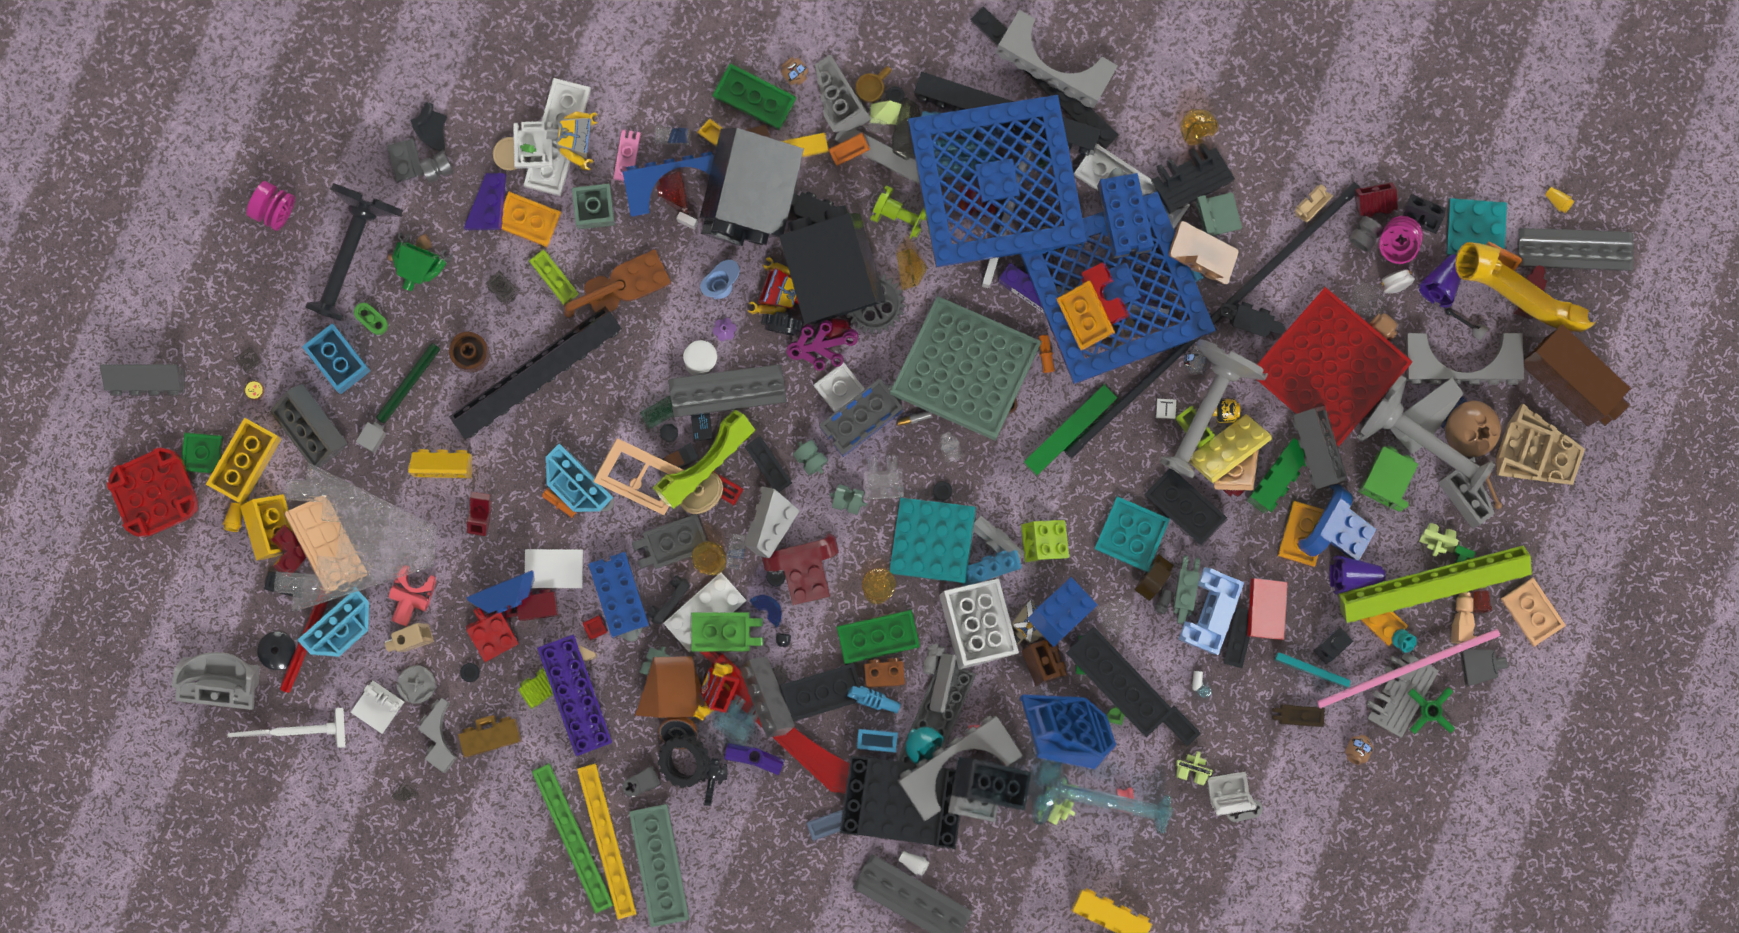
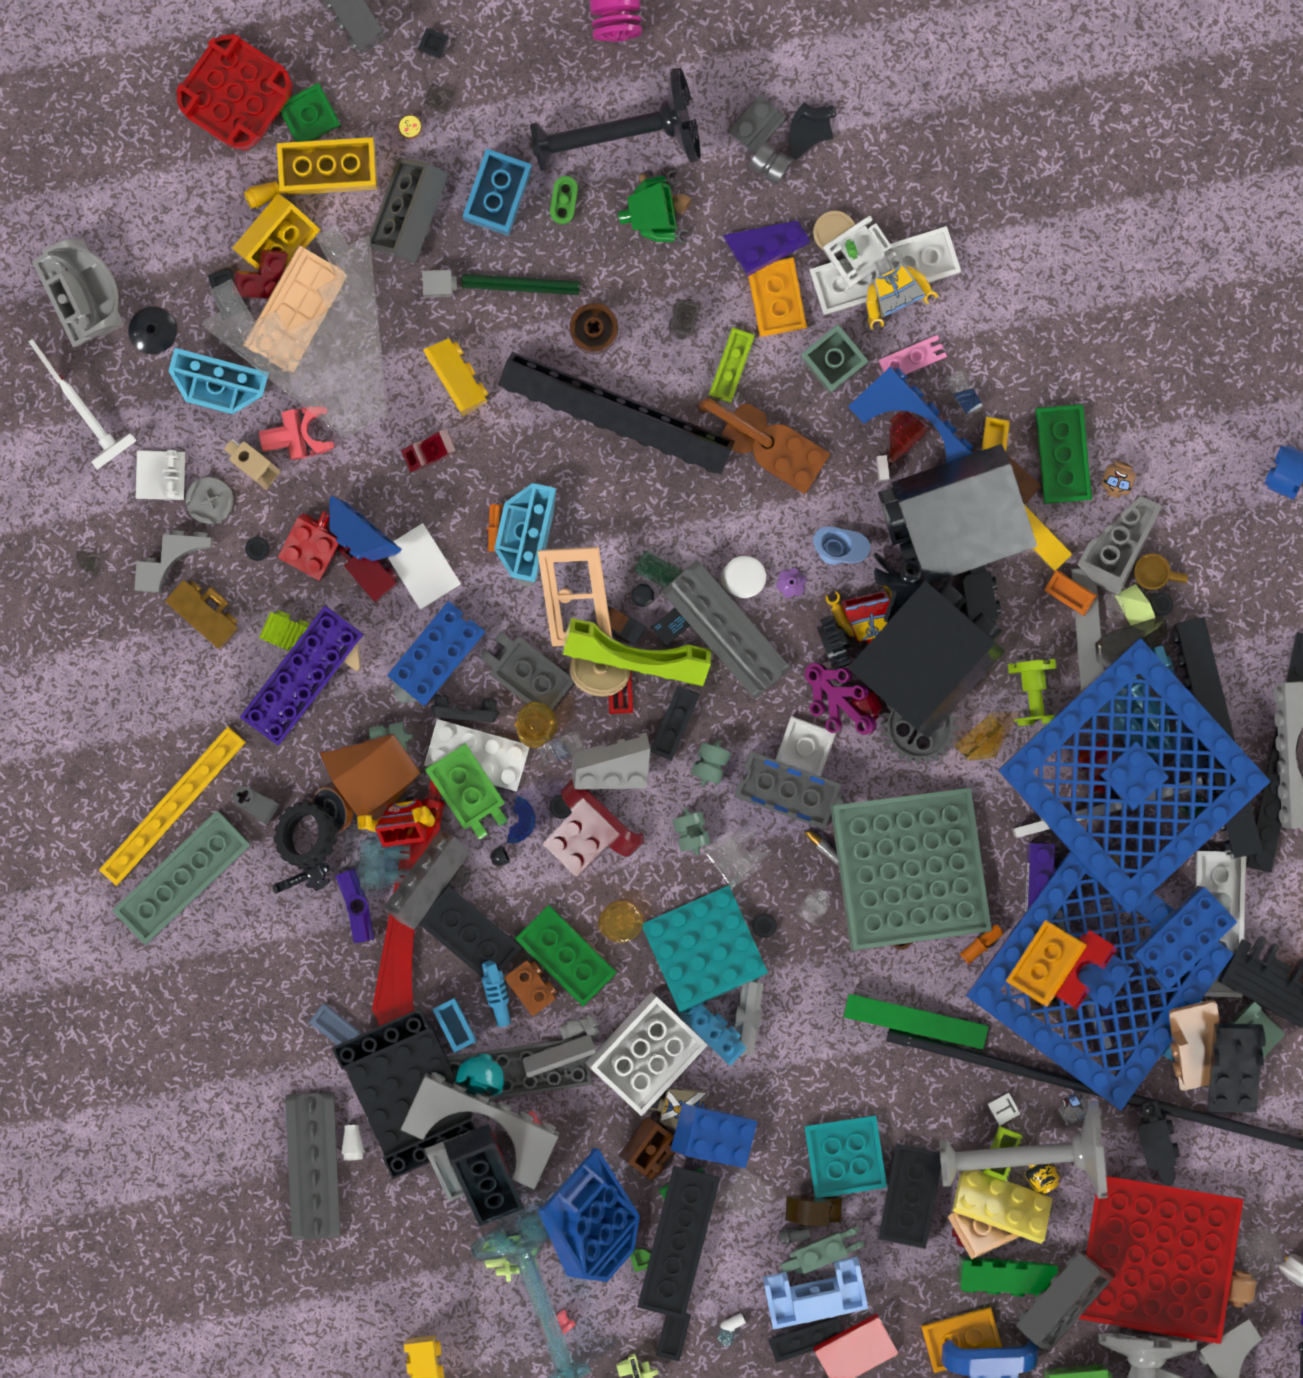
camera: 55 degrees right, 5 degrees up
red axle [280,587,332,693] -> none
bright green tile [532,763,613,914] -> none
red tile [582,615,608,641] -> none
lime bracket [1021,520,1069,563] -> none
none -> black plate [418,27,449,60]
none -> black animal [873,552,922,623]
none -> black hinge [1207,1024,1266,1113]

